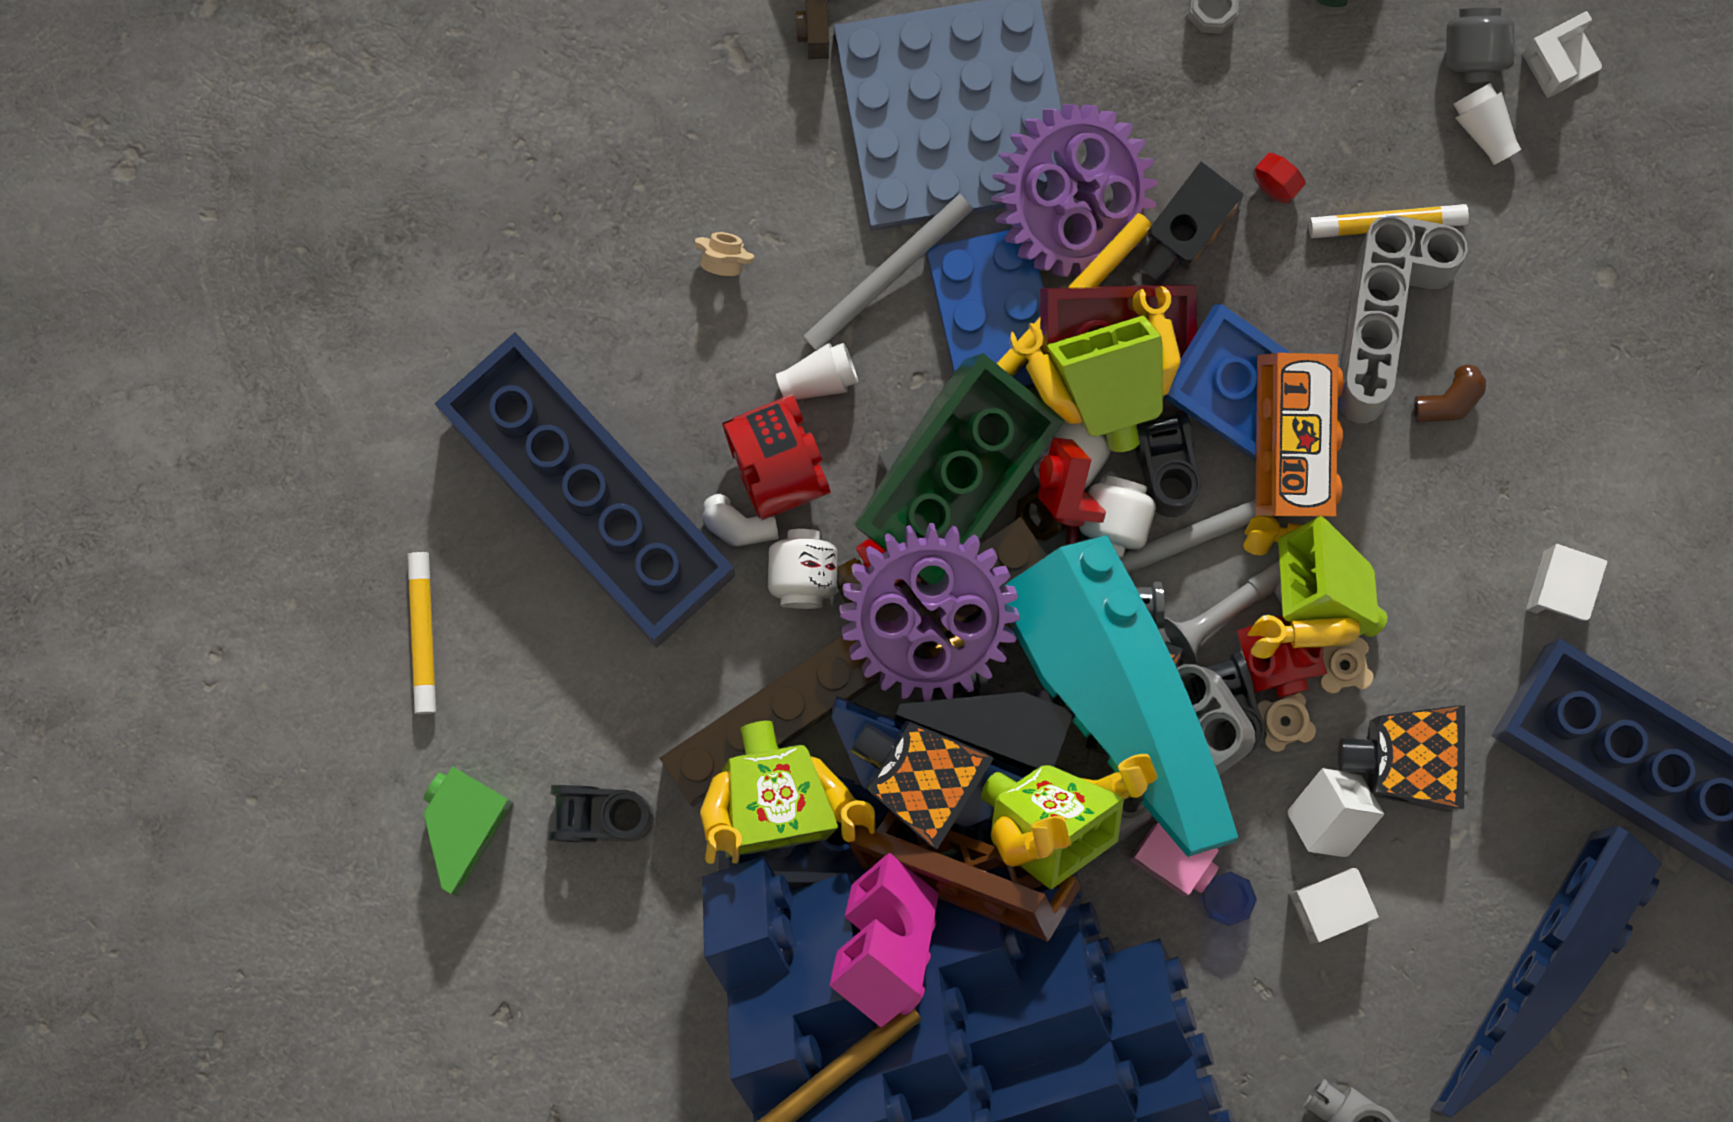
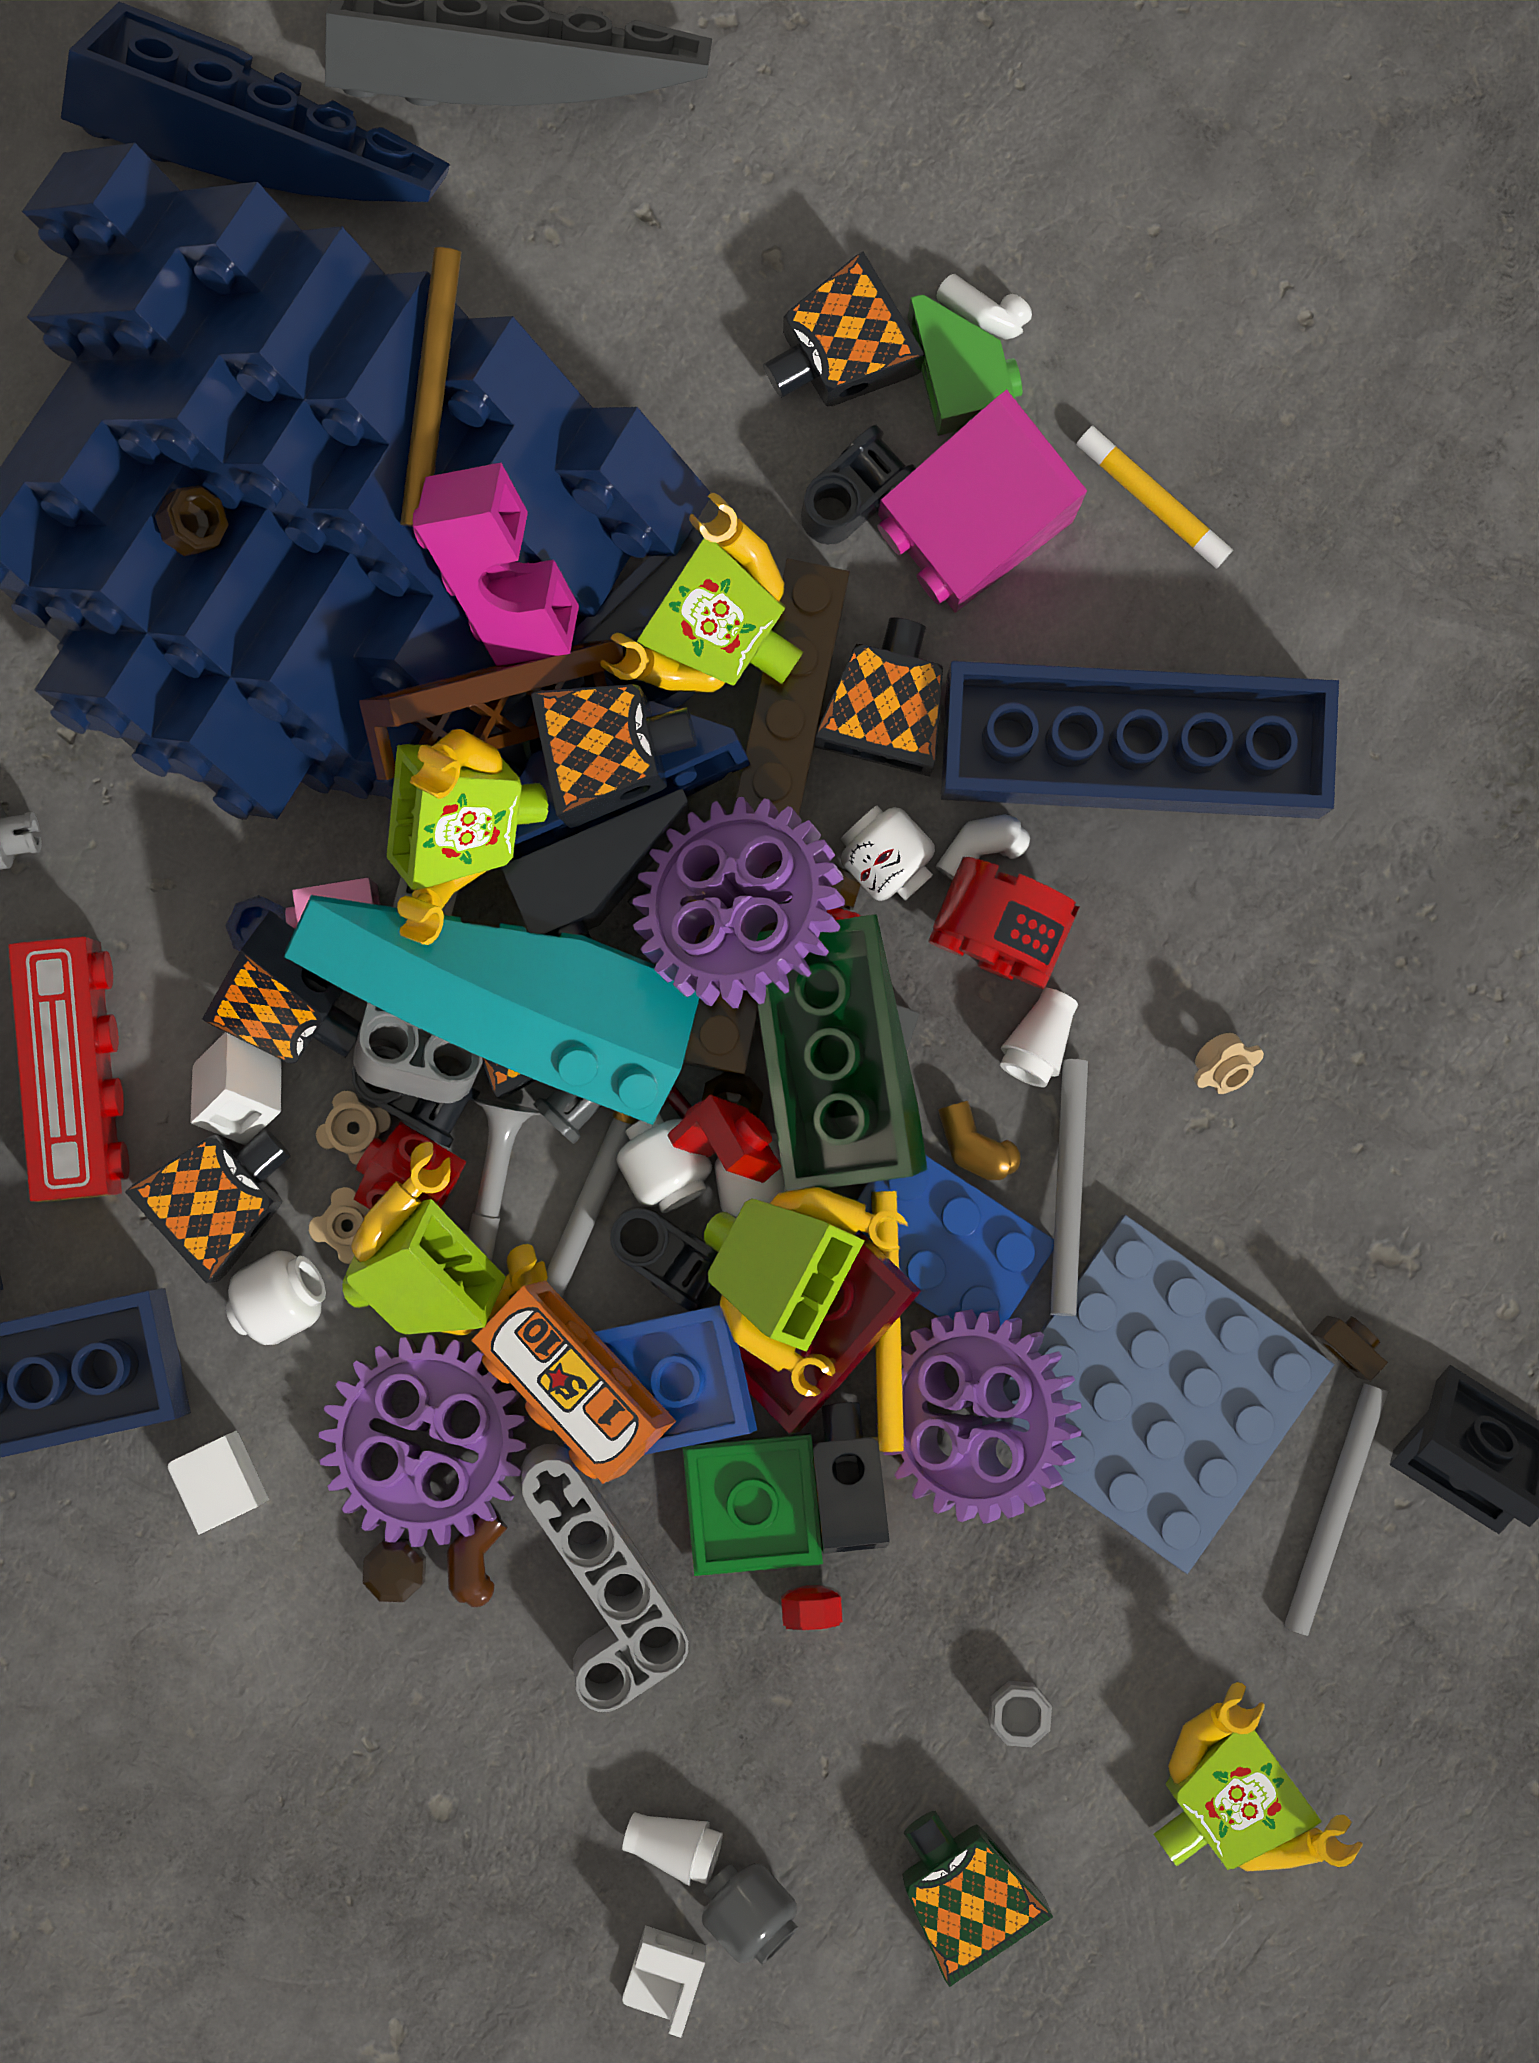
camera: 140 degrees right, 5 degrees up
white panel [1289,868,1379,944] -> none
bar [1309,204,1469,239] -> none
none -> red brick [8,936,130,1202]
none -> black torso [202,911,361,1063]
none -> white head [226,1250,326,1345]
none -> medium lavender gear [319,1335,530,1547]
none -> dark brown tile [363,1539,426,1602]
none -> green plate [683,1433,823,1576]
none -> torso [763,251,924,407]
none -> torso [814,617,943,777]
none -> dark pink slope [877,389,1087,613]
none -> white arm [936,274,1032,340]
none -> pearl gold arm [938,1101,1021,1180]

